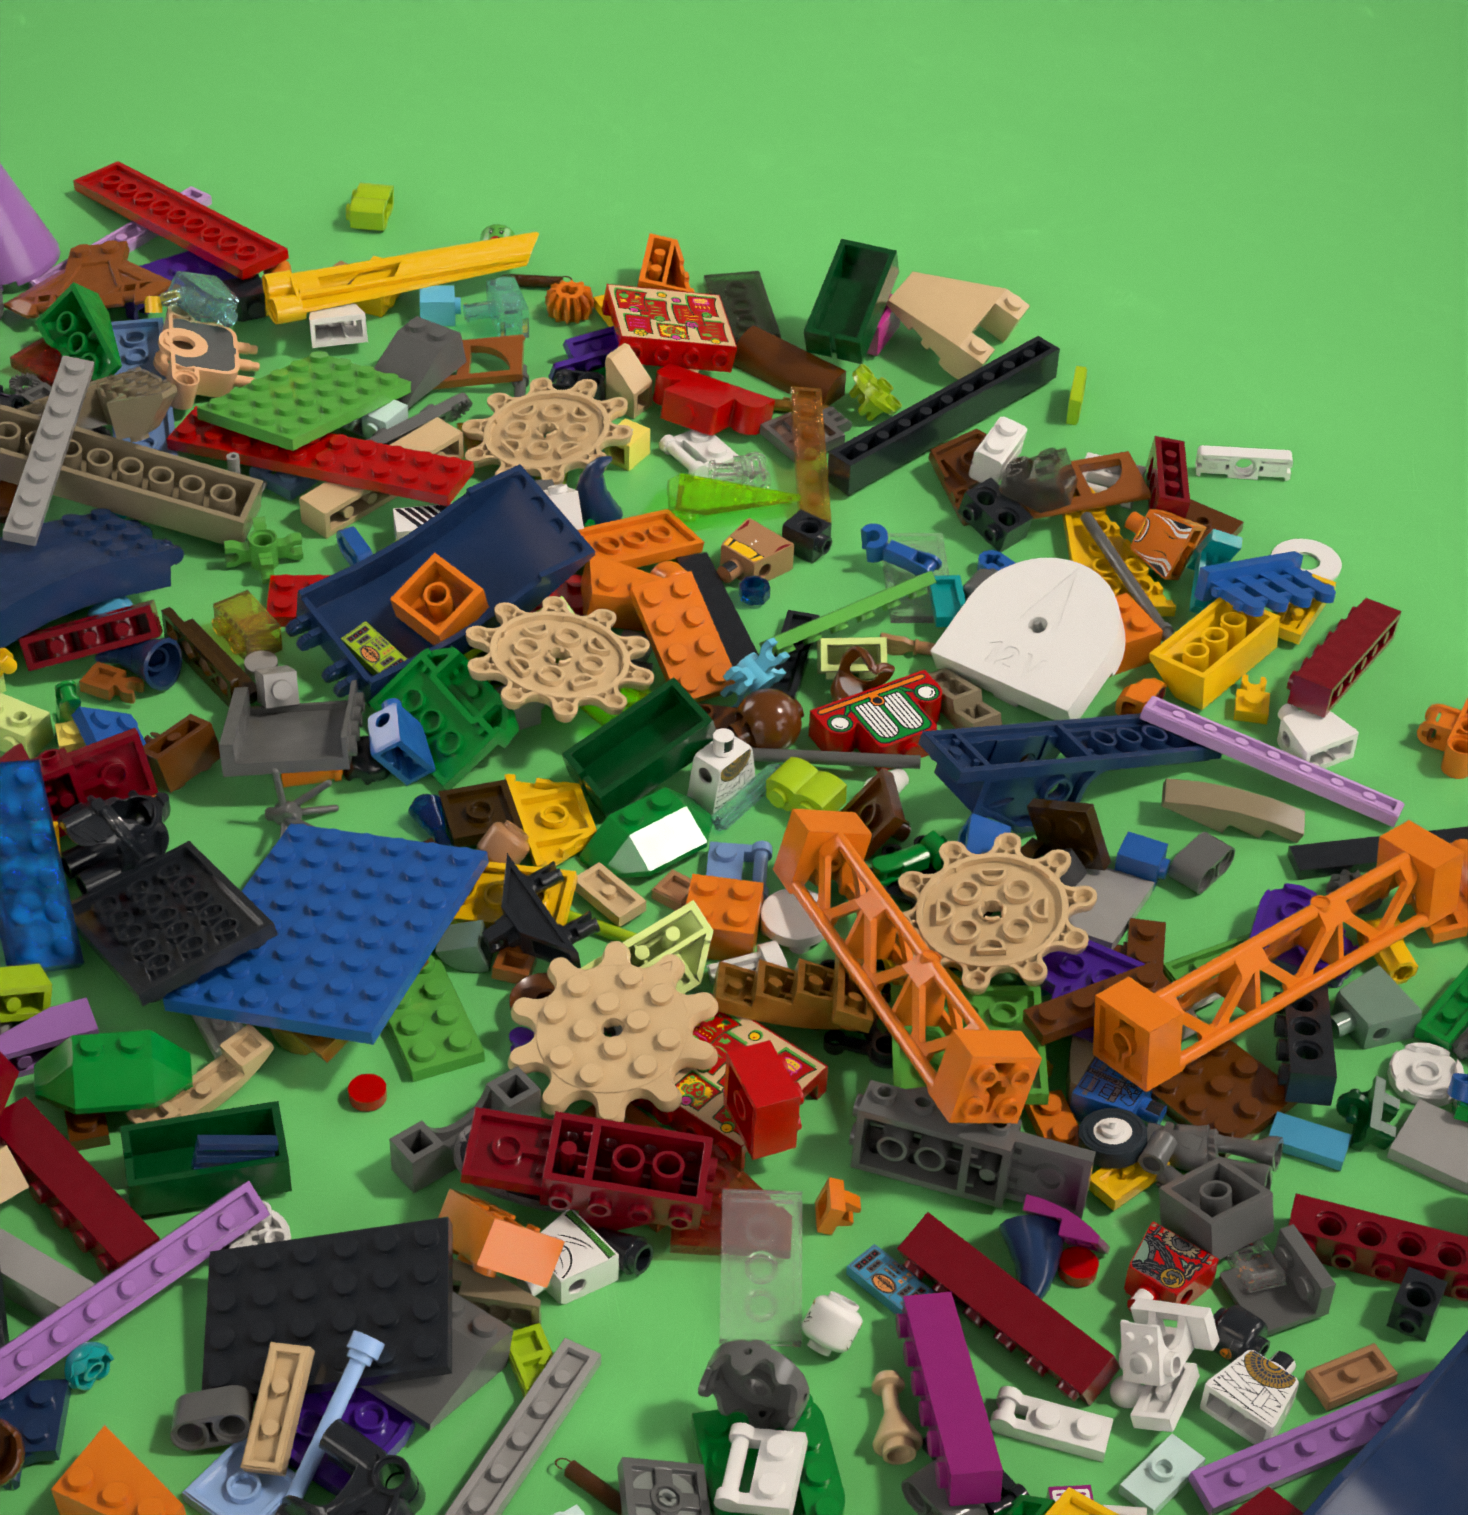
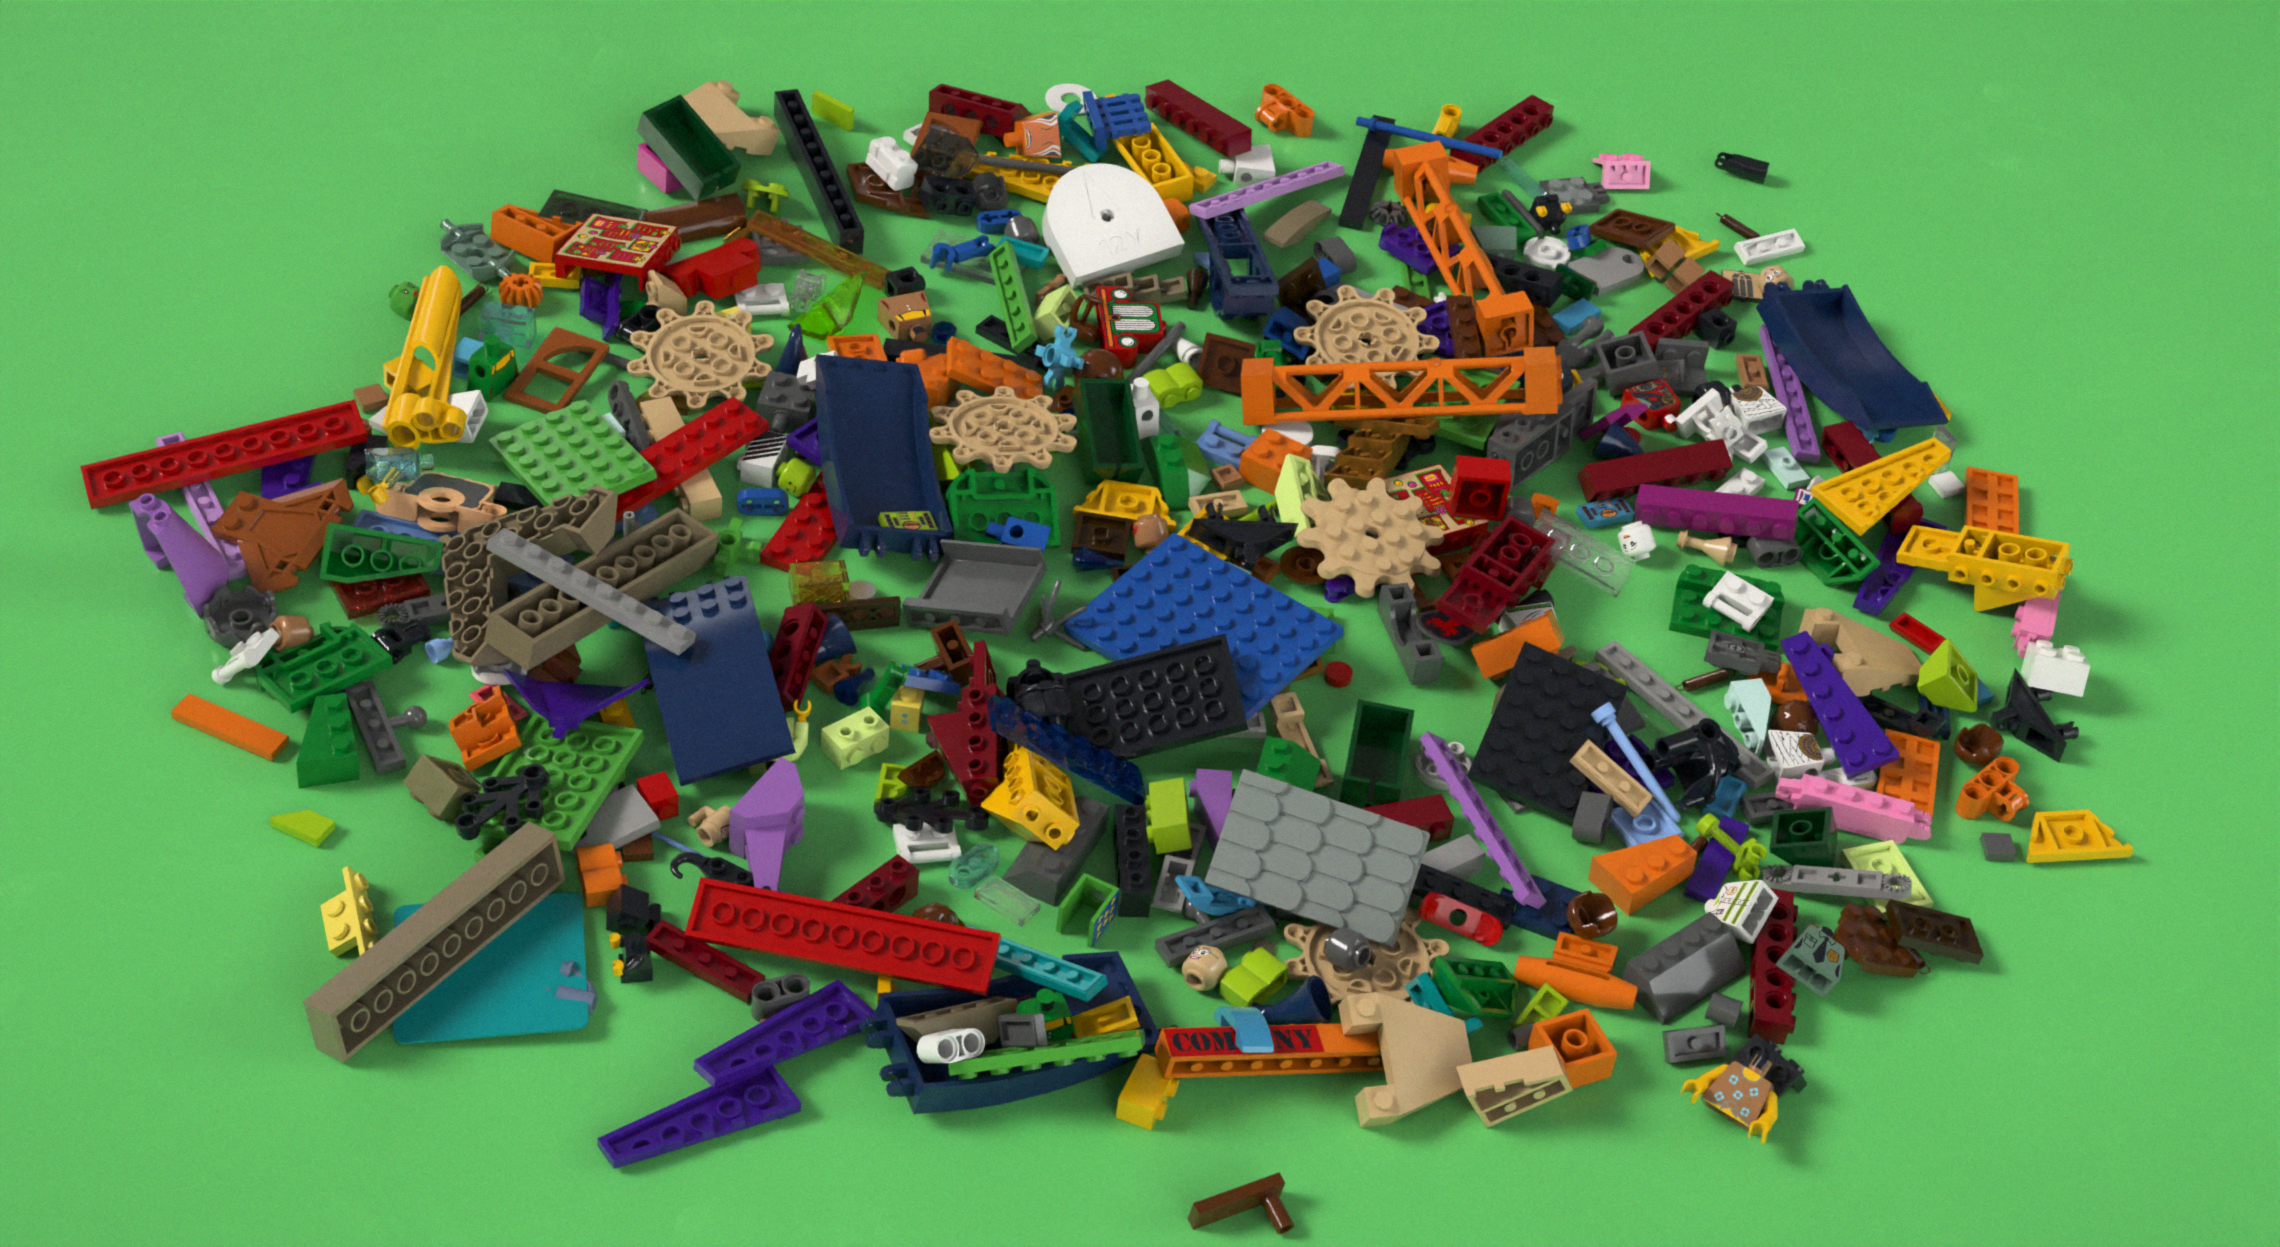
camera: 70 degrees left, 0 degrees up
teal plate [64,1342,114,1390] -> none
dark blue tile [191,1135,279,1170] -> none
light grey brick [254,665,300,708] -> none
lime brick [346,182,394,231] -> none
dark grey slope [375,316,466,409] -> none
orange brick [390,553,489,645] -> none
dark grey plate [698,1339,810,1431] -> none
dark grey hinge [1138,1130,1177,1174] -> none
white piece [1195,445,1293,481] -> none
none -> sand green plate [440,218,515,282]
none -> green torso [467,334,519,402]
none -> clear blue cone [834,668,875,706]
none -> dark grey hair [972,172,1009,211]
none -> dark grey head [1501,496,1535,534]

